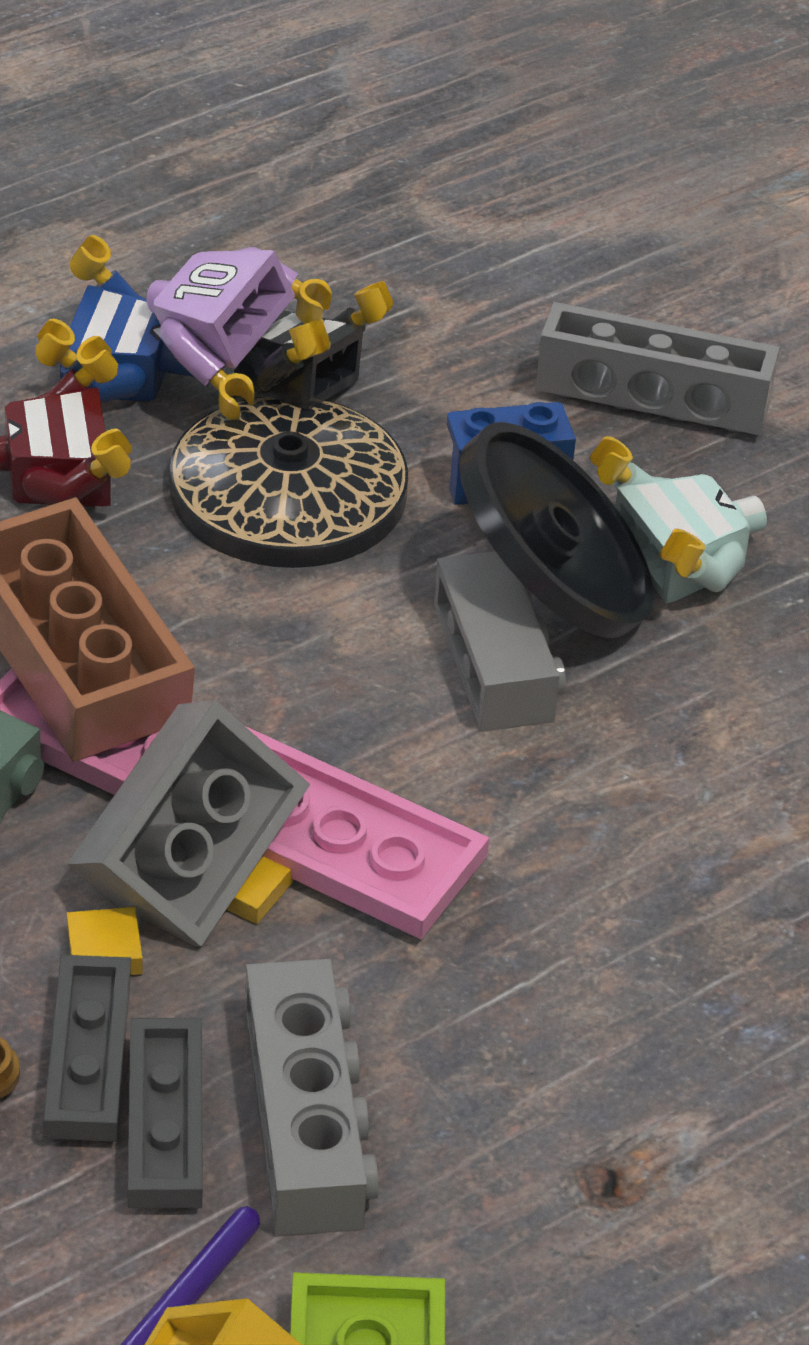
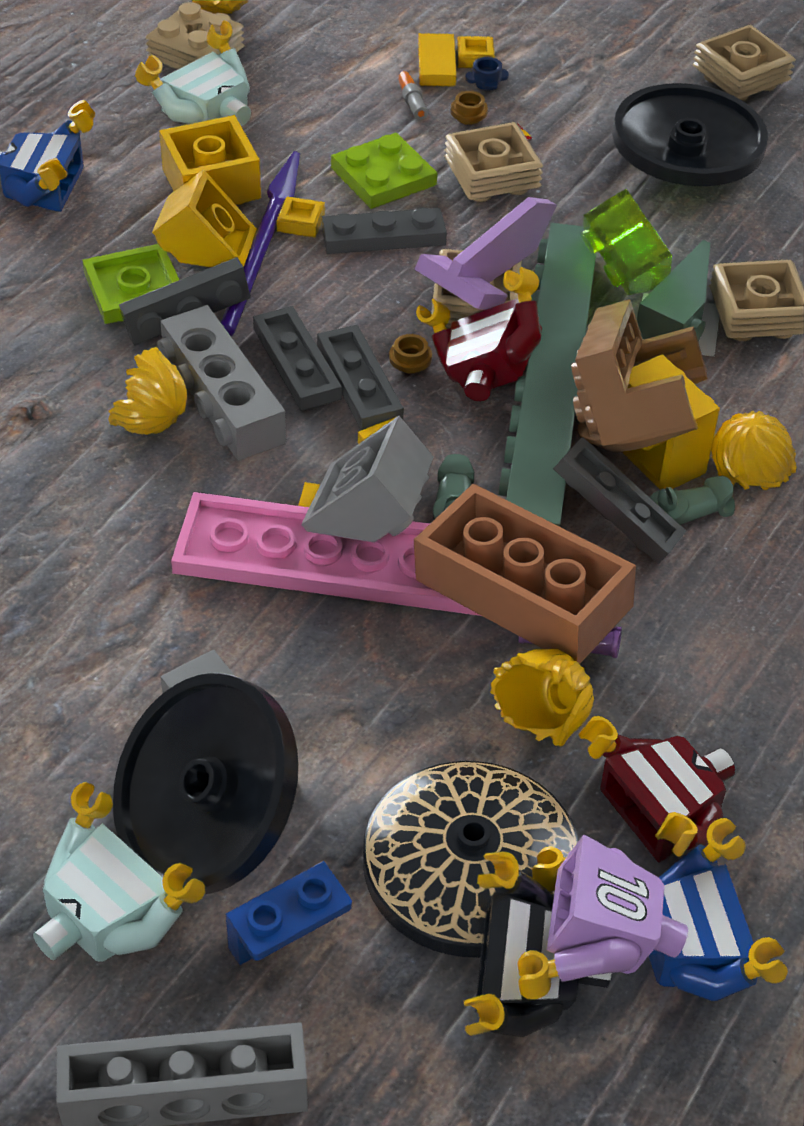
camera: 160 degrees right, 5 degrees up
none -> yellow hair [108,347,187,435]
none -> dark grey plate [119,257,251,345]
none -> sand green piece [432,454,475,520]
none -> yellow hair [490,649,594,747]

